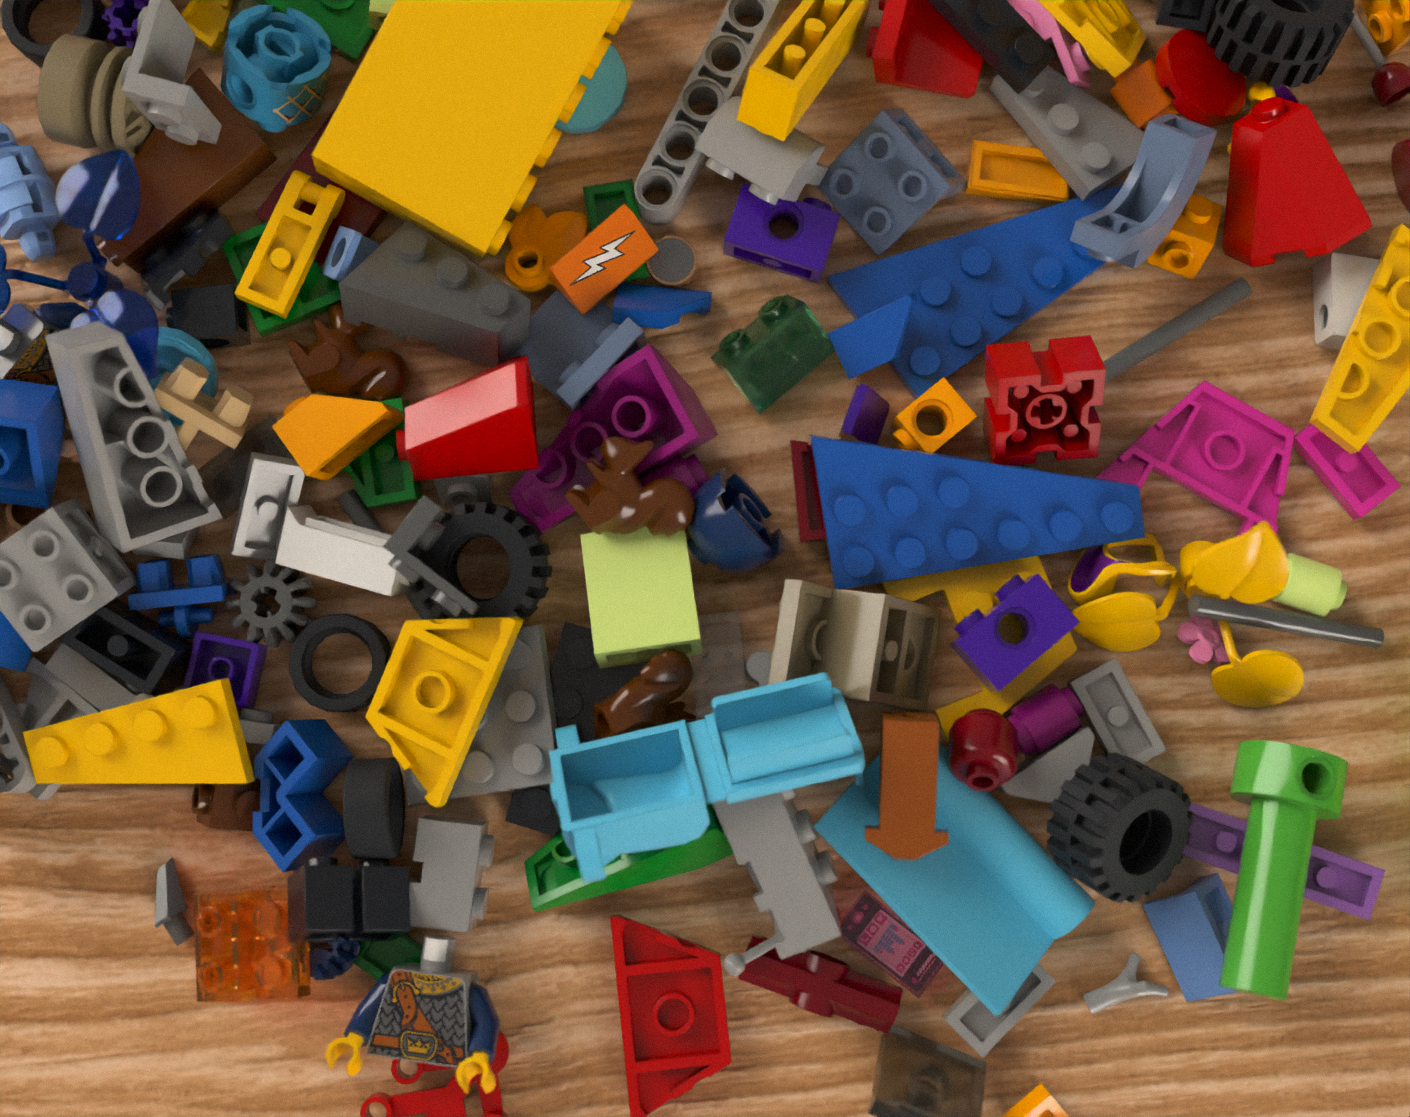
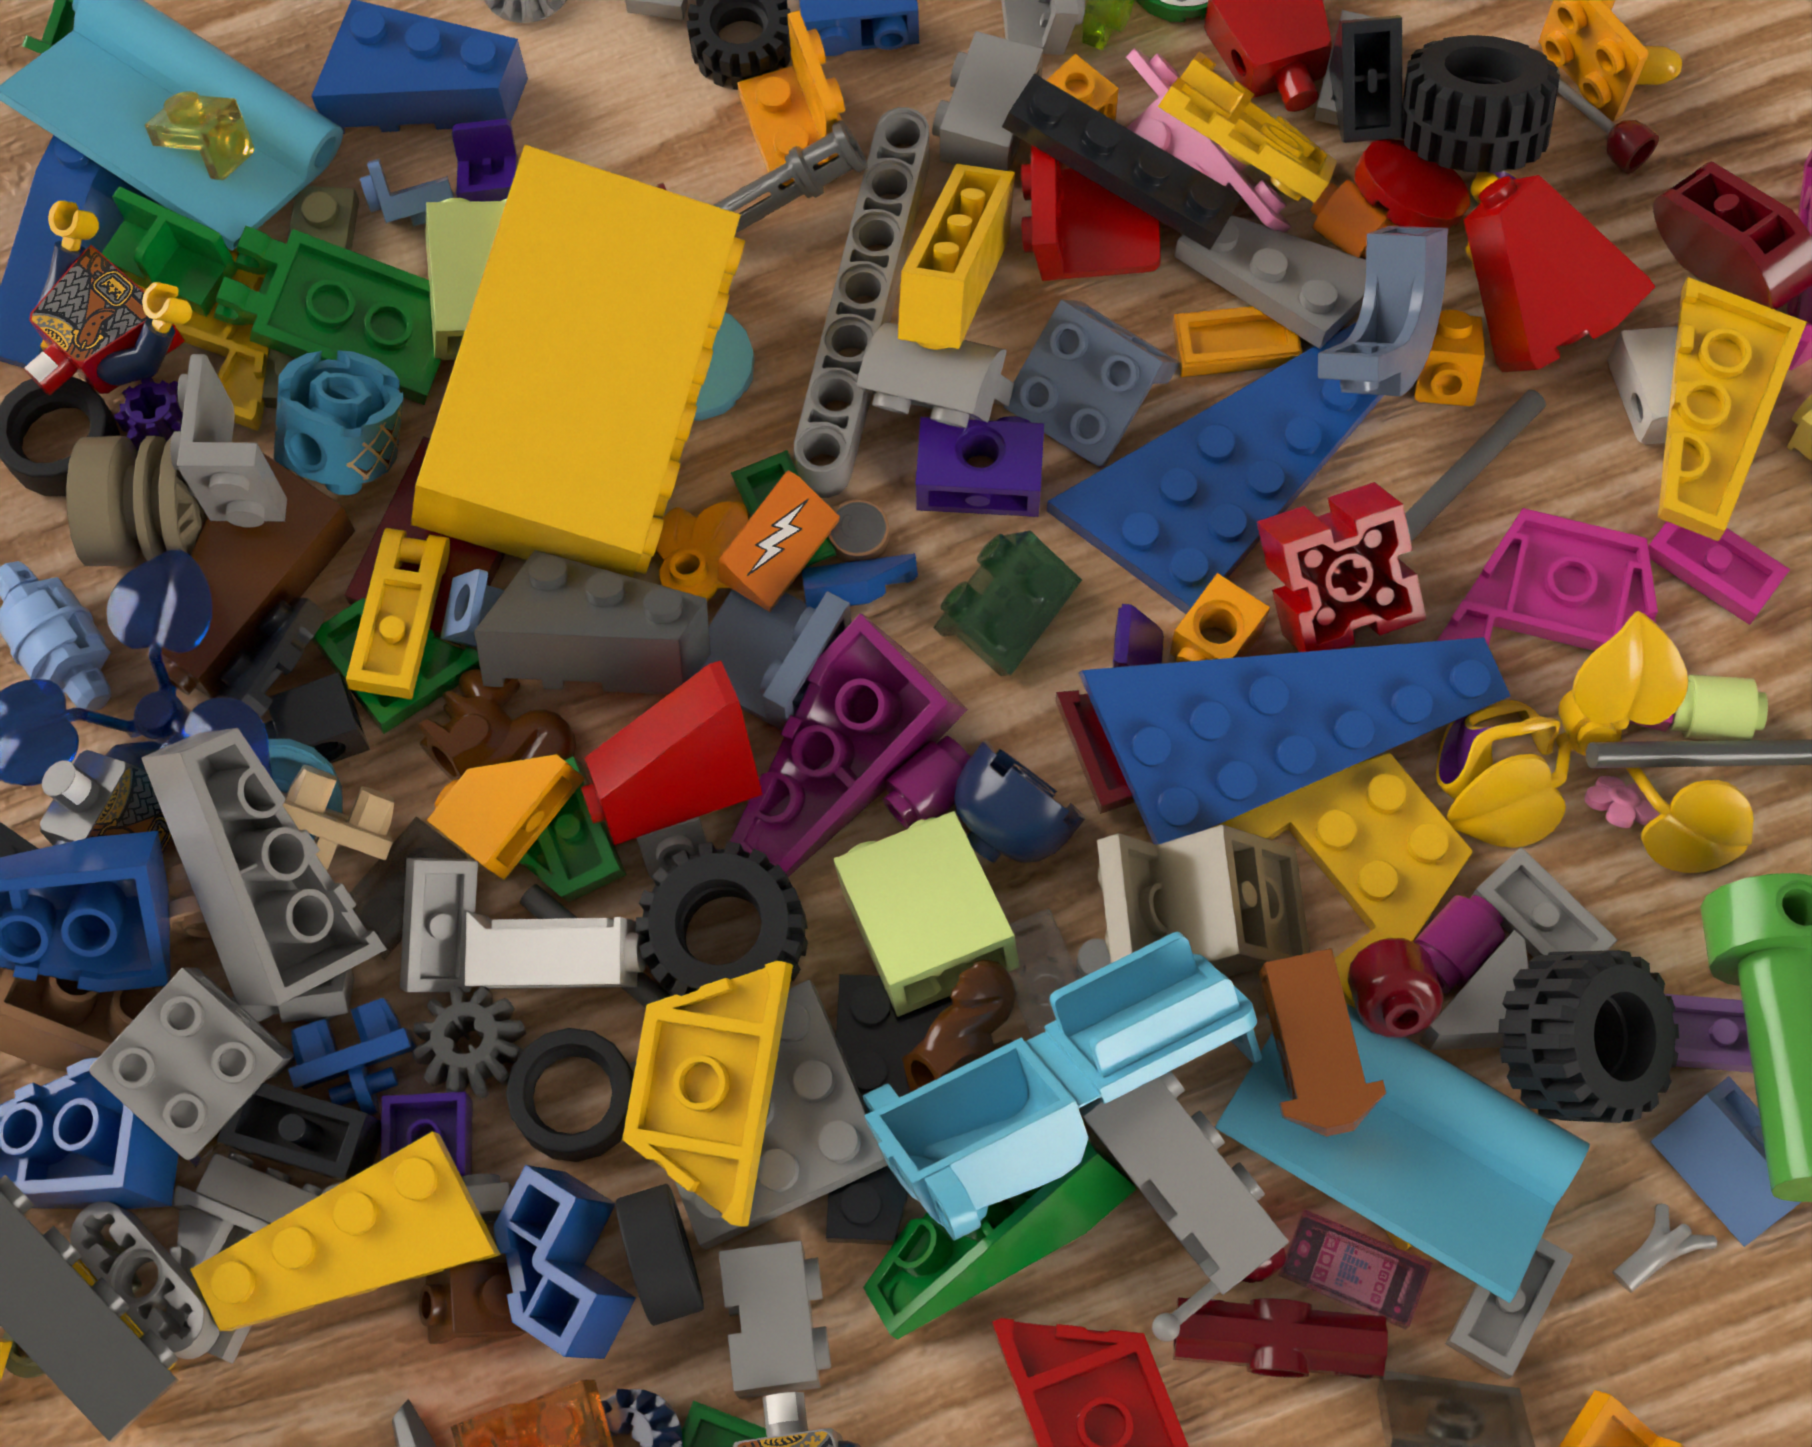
camera: 15 degrees left, 15 degrees down
black piece [288,857,411,942] -> none
dark grey bracket [383,495,480,617] -> none
reddish brown animal [564,436,695,537] -> none
blue tile [827,292,918,380] -> none
dark purple brick [949,573,1080,692] -> none

